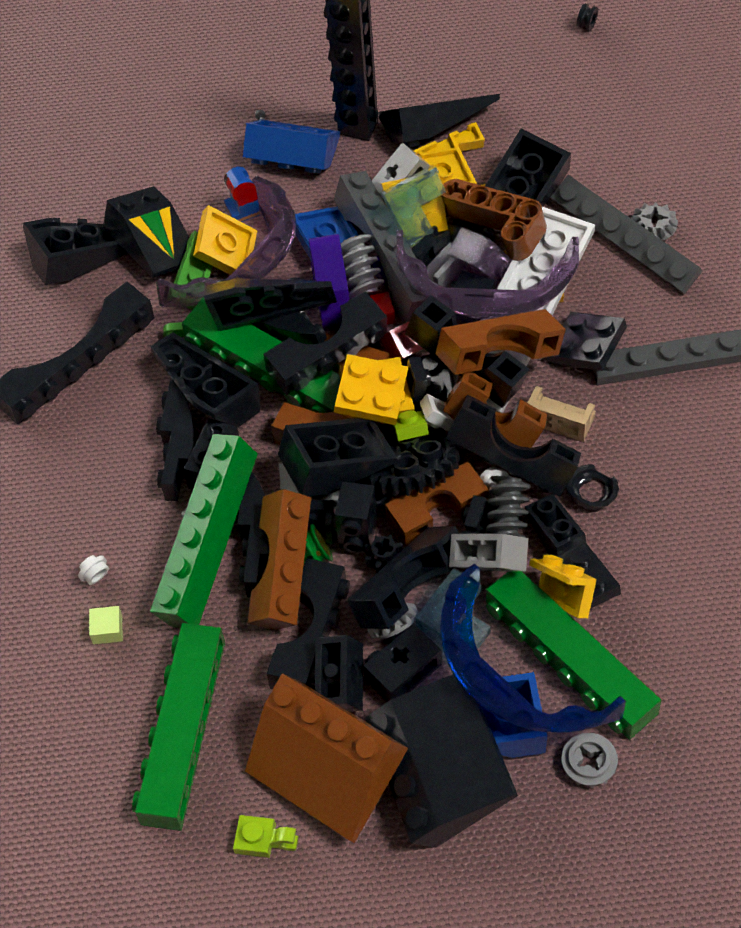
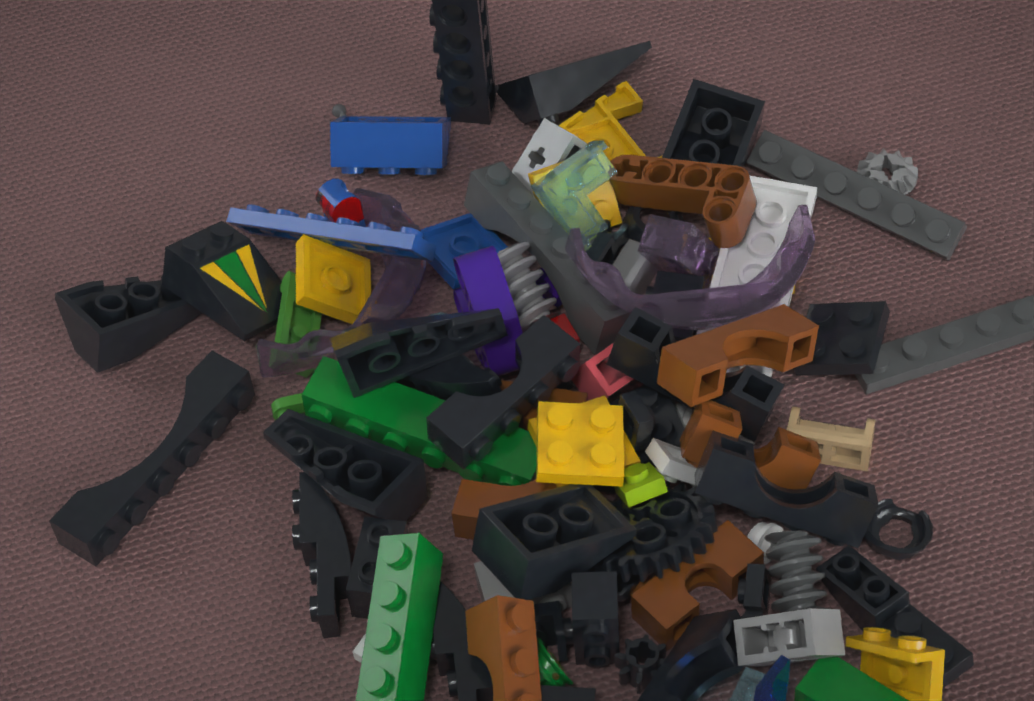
camera: 10 degrees left, 5 degrees down
none -> plate [226,204,436,262]

